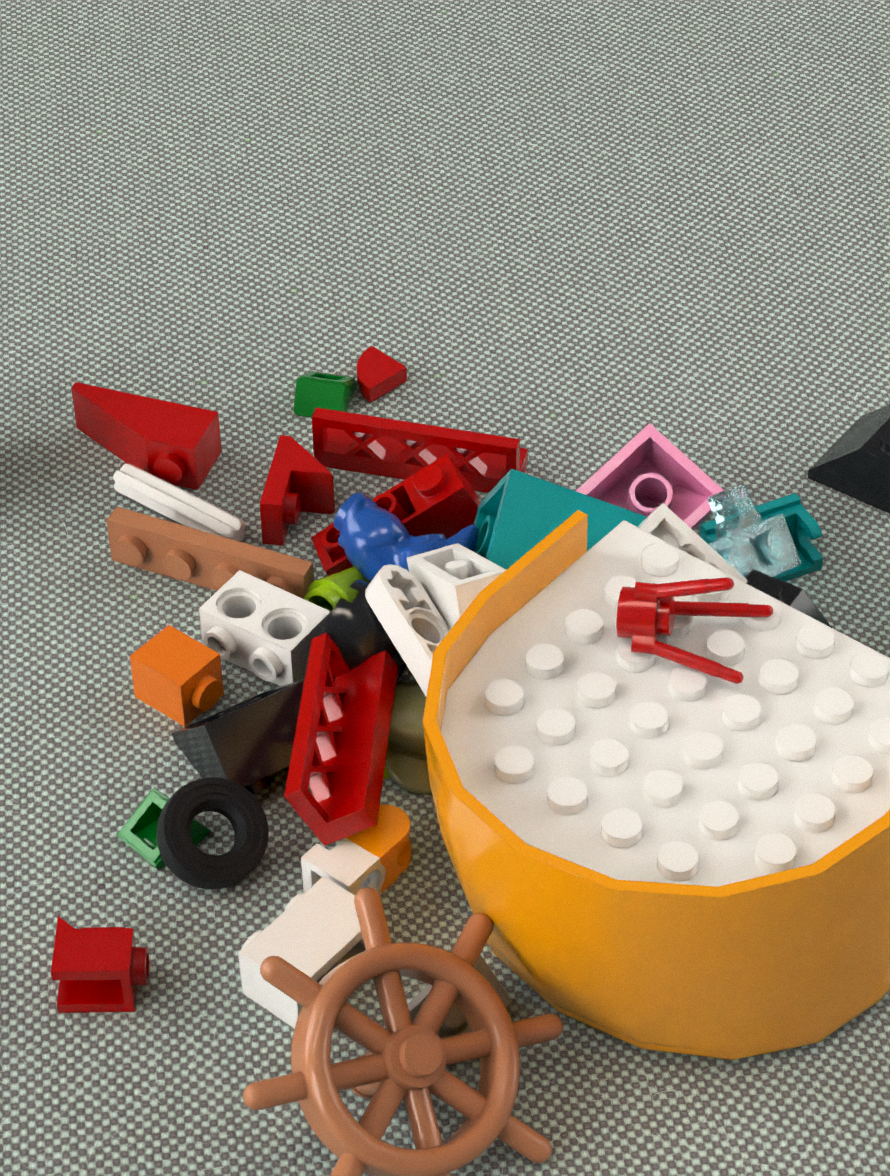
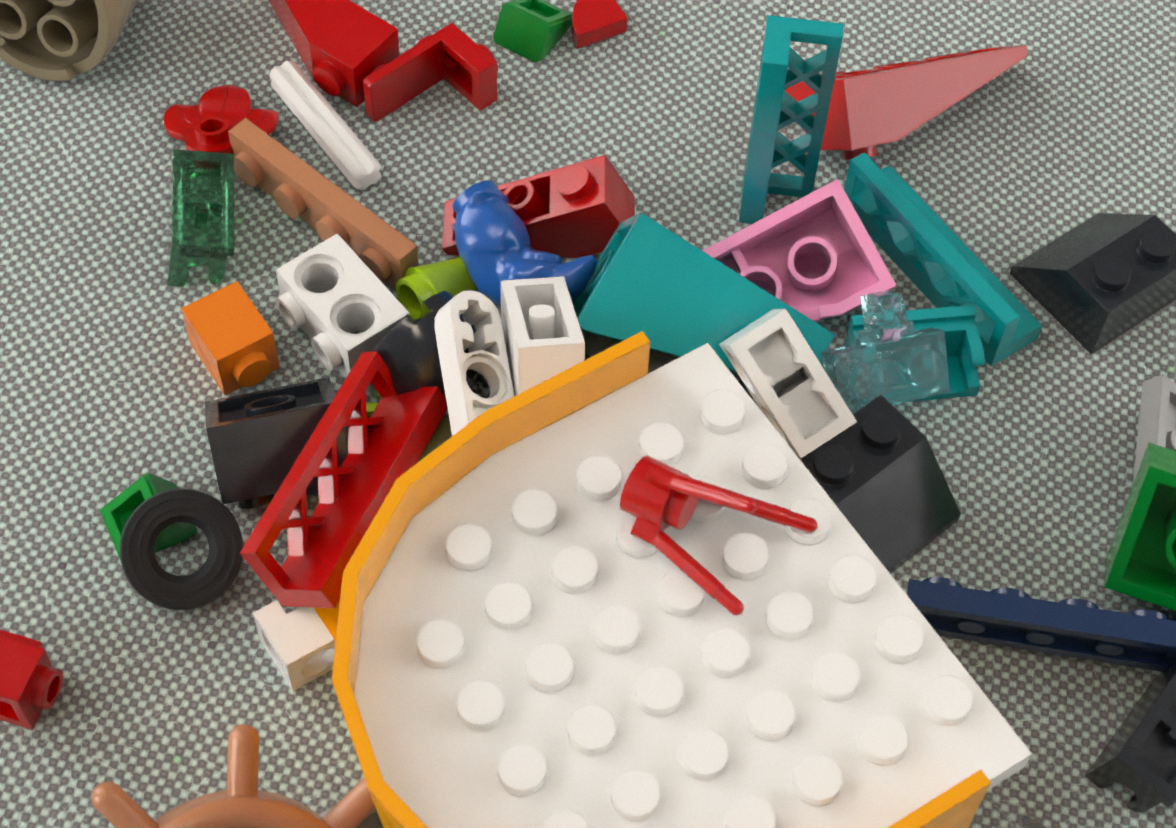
camera: 15 degrees right, 15 degrees up
white brick [238,876,366,1029] -> none
red slope [260,435,335,546] -> none
red fence [312,407,528,493] -> none
none -> red plate [164,84,279,168]
none -> clear green hinge [167,149,235,287]
none -> red bracket [363,23,498,122]
none -> teal fence [739,15,844,224]
none -> wedge [785,45,1028,160]
none -> teal fence [844,152,1043,367]

